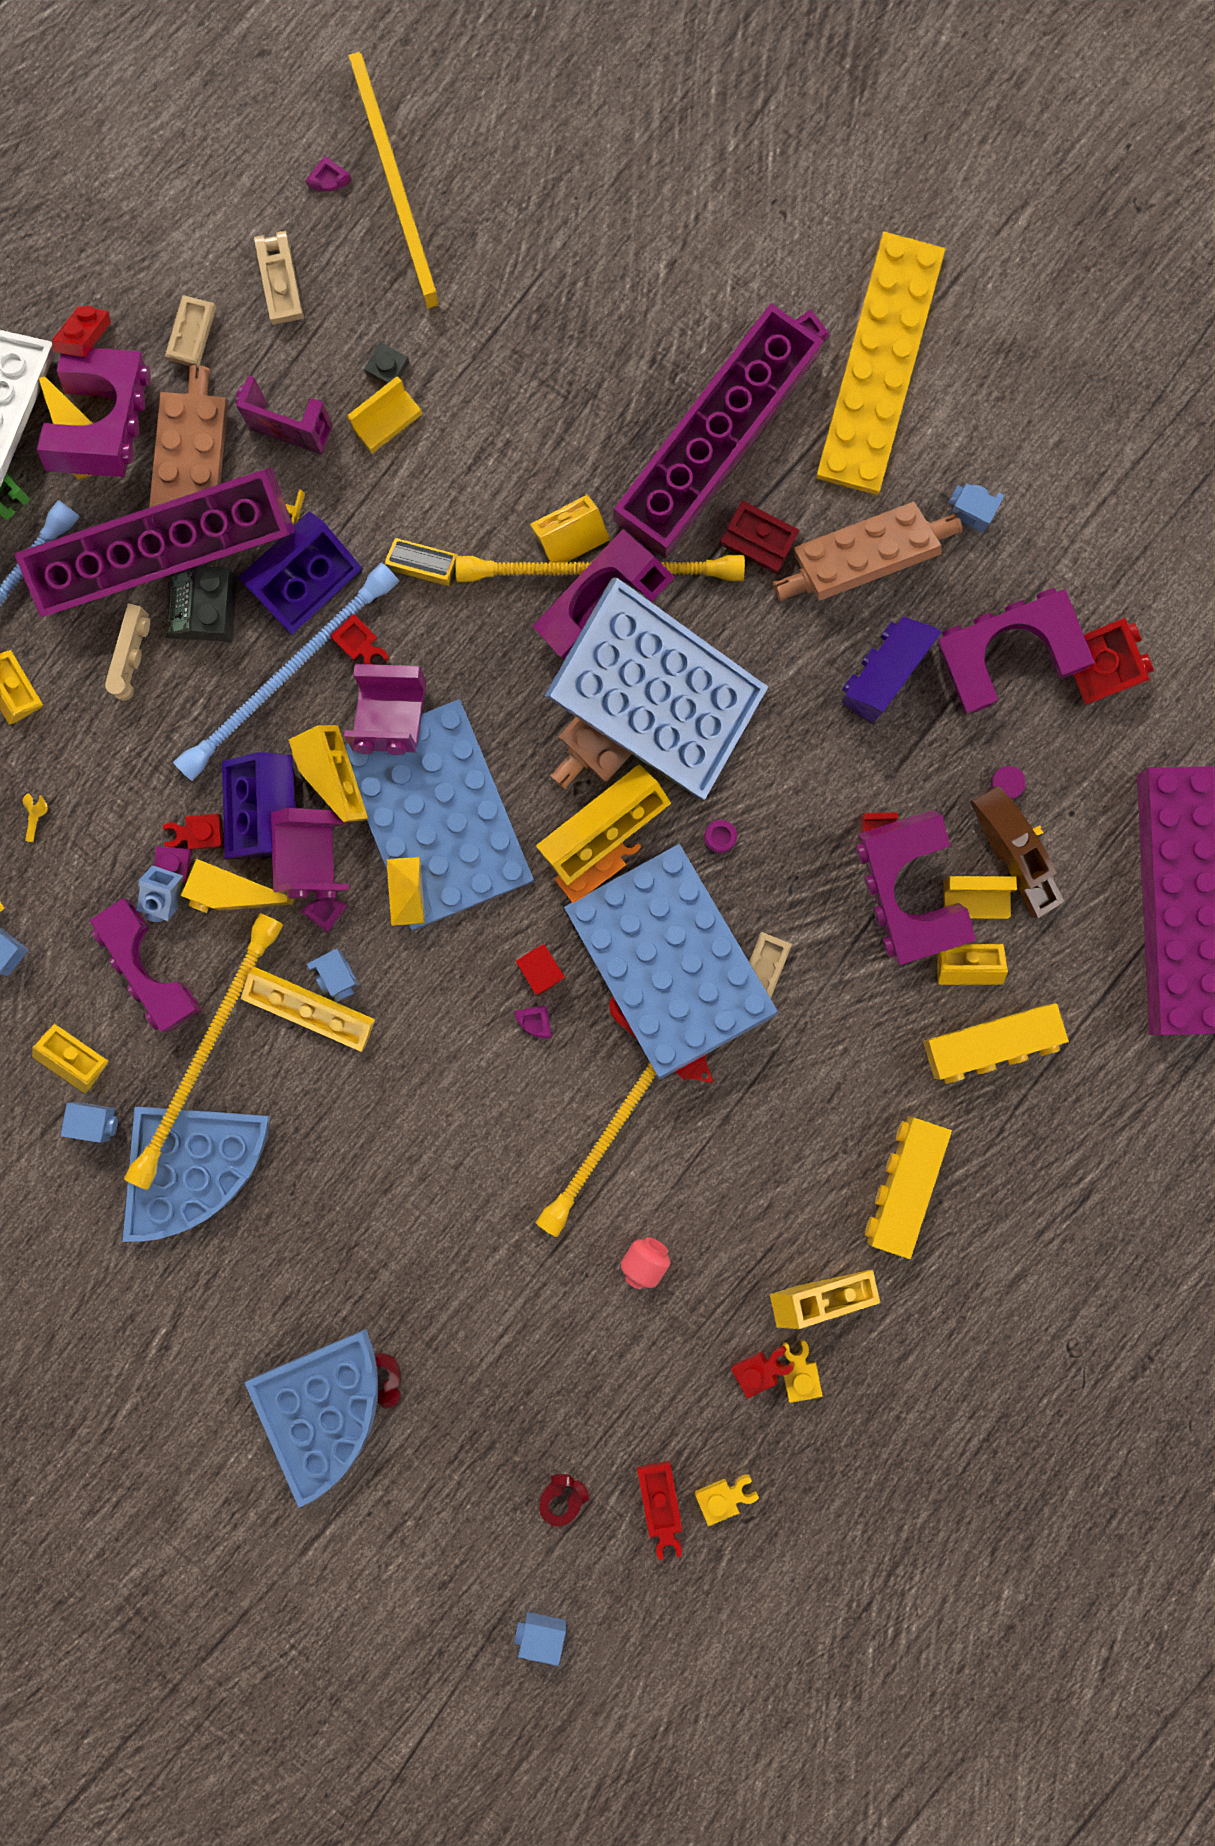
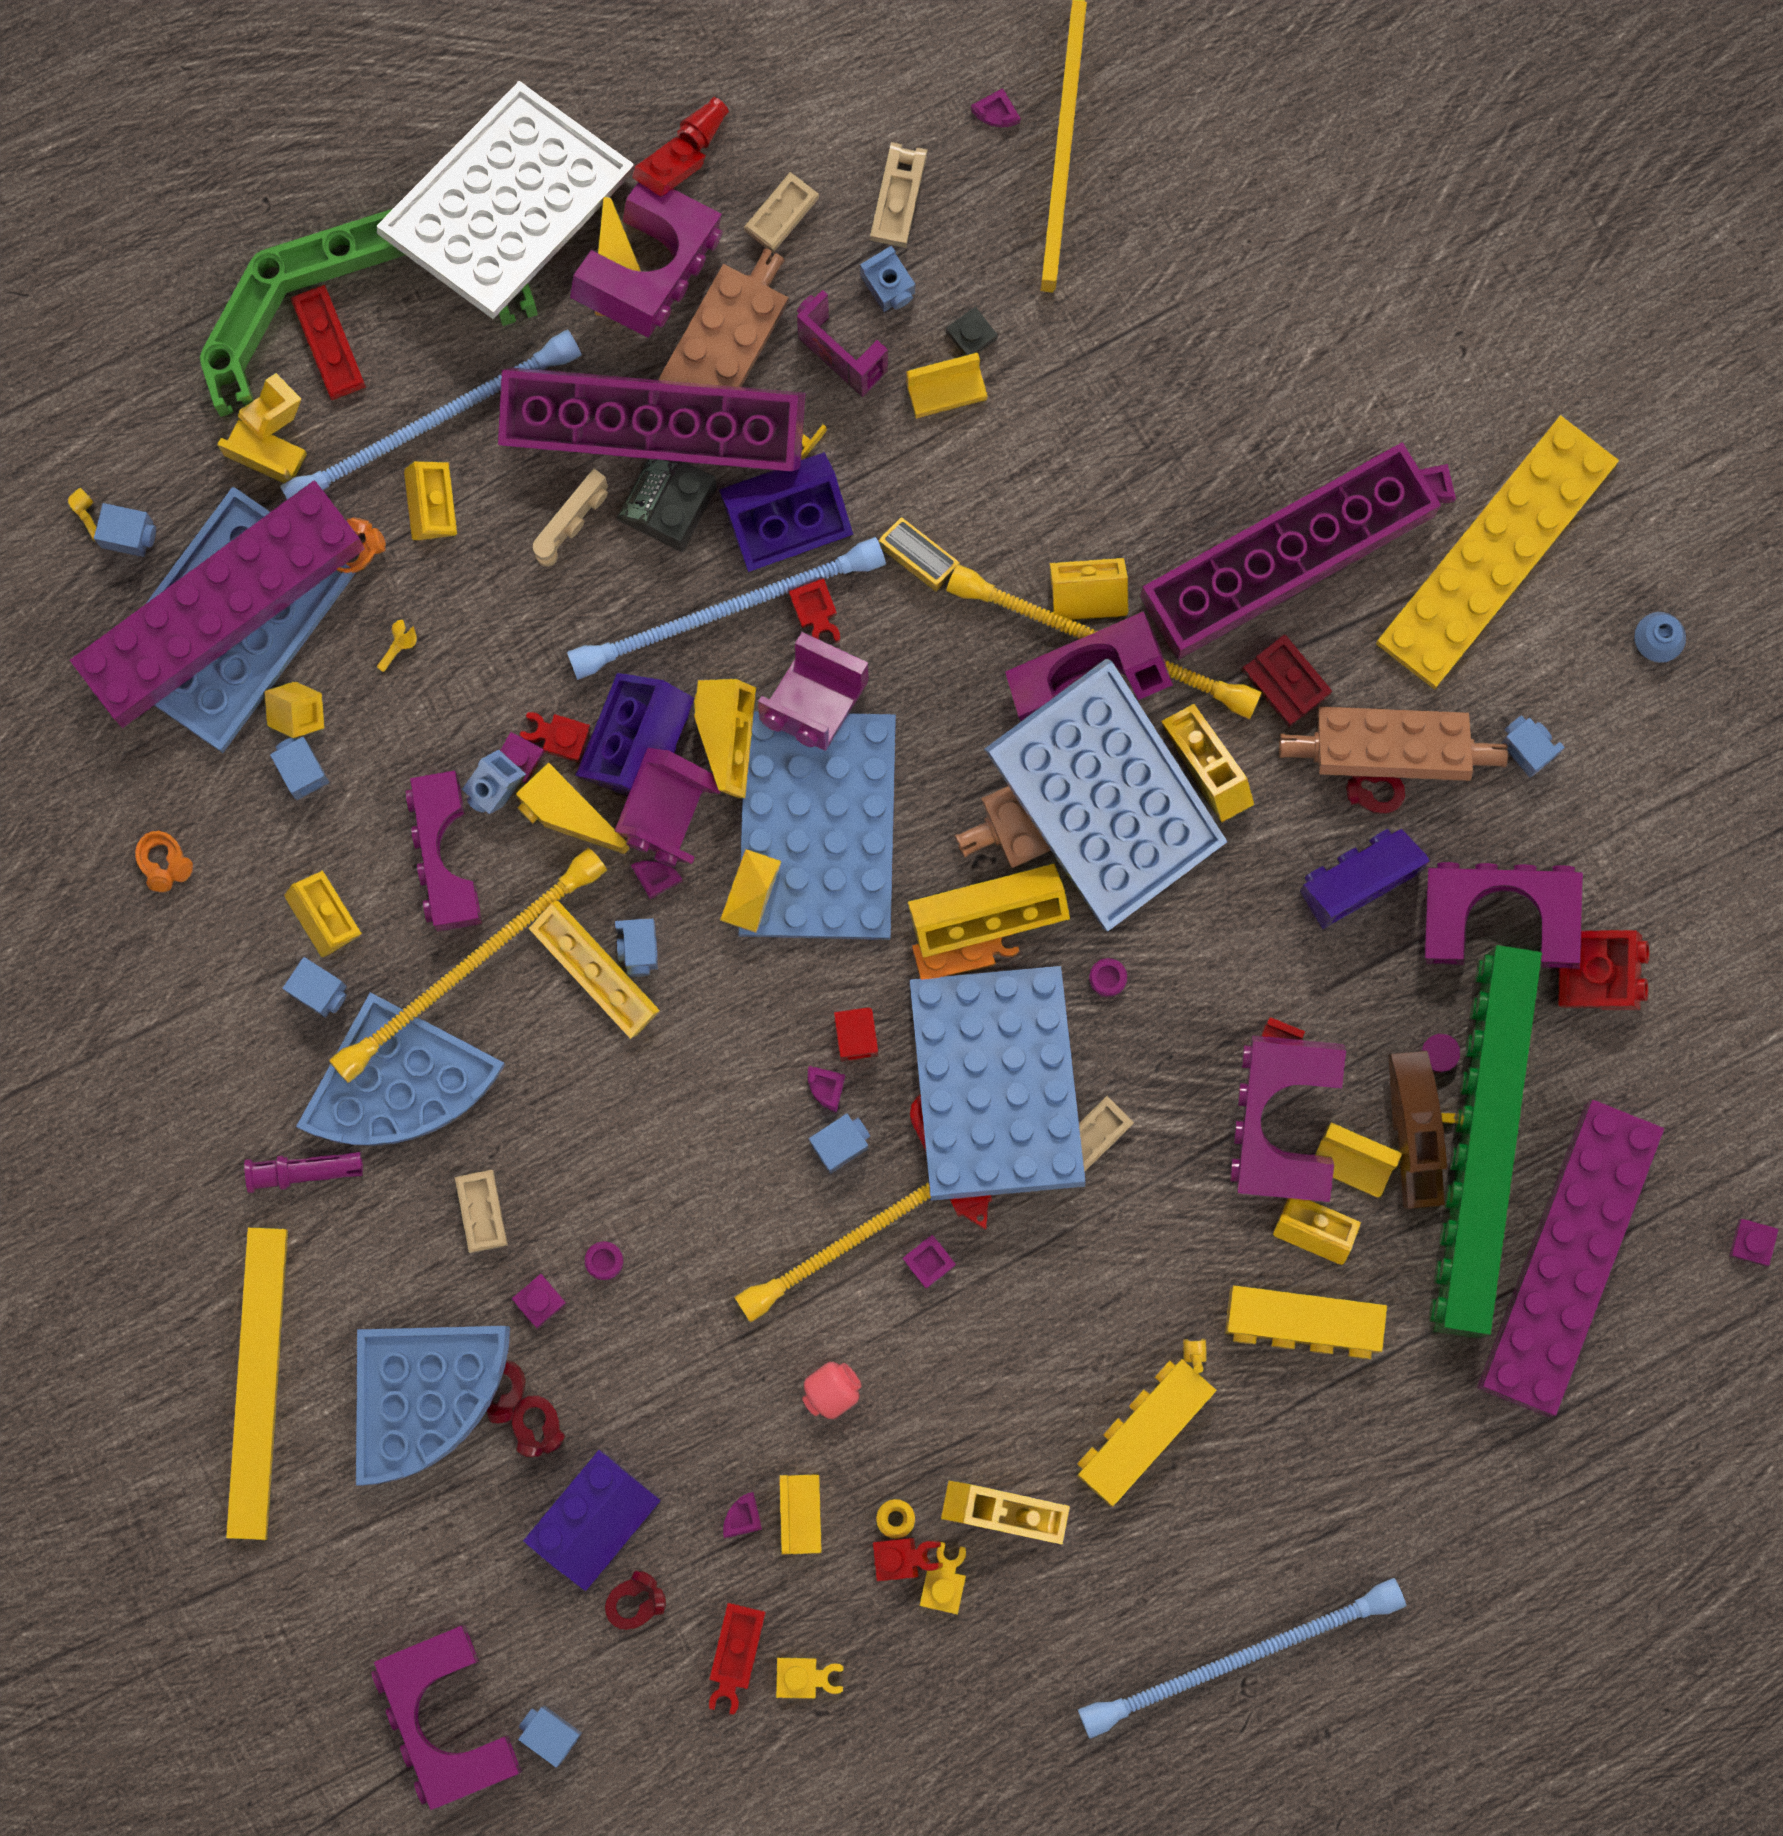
camera: 25 degrees right, 5 degrees down
none -> yellow tile [226,1228,288,1540]
none -> magenta pin [244,1152,363,1194]
none -> magenta arch [371,1625,522,1811]
none -> tan plate [455,1170,508,1253]
none -> magenta plate [512,1274,567,1329]
none -> dark red piece [512,1395,565,1458]
none -> dark purple slope [523,1450,661,1591]
none -> magenta tile [585,1241,624,1281]
none -> red cone [677,97,729,151]
none -> magenta tile [723,1492,762,1539]
none -> yellow panel [780,1475,822,1554]
none -> medium blue brick [809,1114,871,1174]
none -> medium blue brick [860,245,915,312]
none -> yellow plate [876,1499,915,1539]
none -> magenta plate [902,1234,956,1289]
none -> light blue hose [1078,1578,1406,1739]
none -> yellow slope [1161,704,1254,822]
none -> yellow hand [1183,1339,1207,1374]
none -> dark red piece [1346,776,1405,814]
none -> green brick [1429,945,1542,1339]
none -> medium blue cone [1634,612,1686,662]

